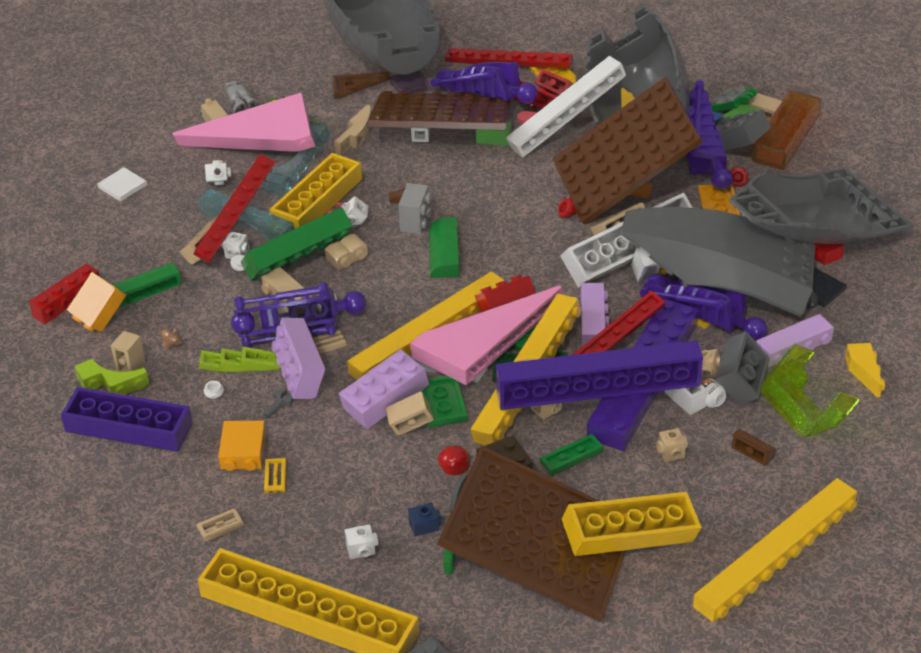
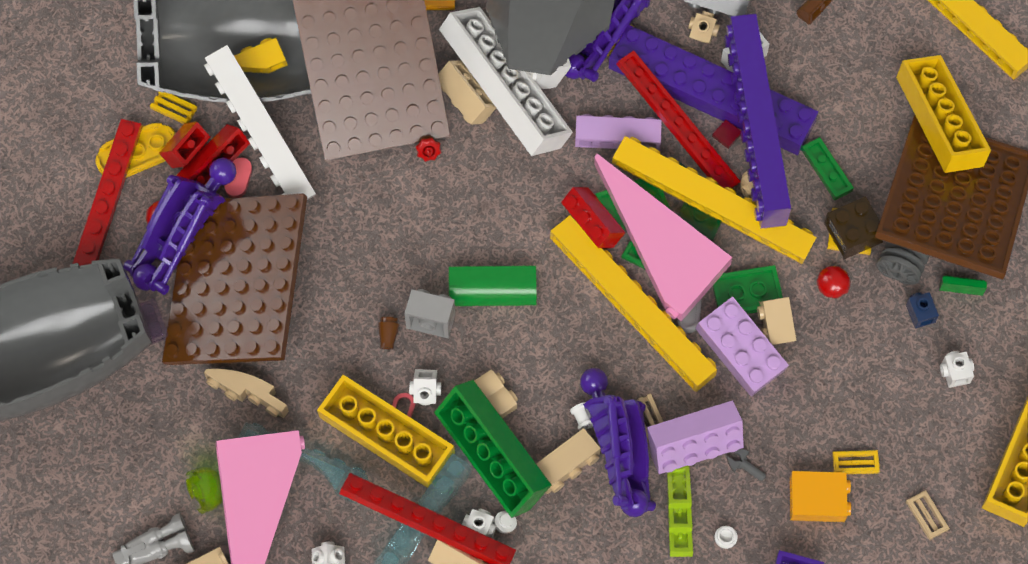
camera: 90 degrees left, 25 degrees up
reddish brown wing [333,72,390,99] -> none
tan brick [656,428,688,462] -> none

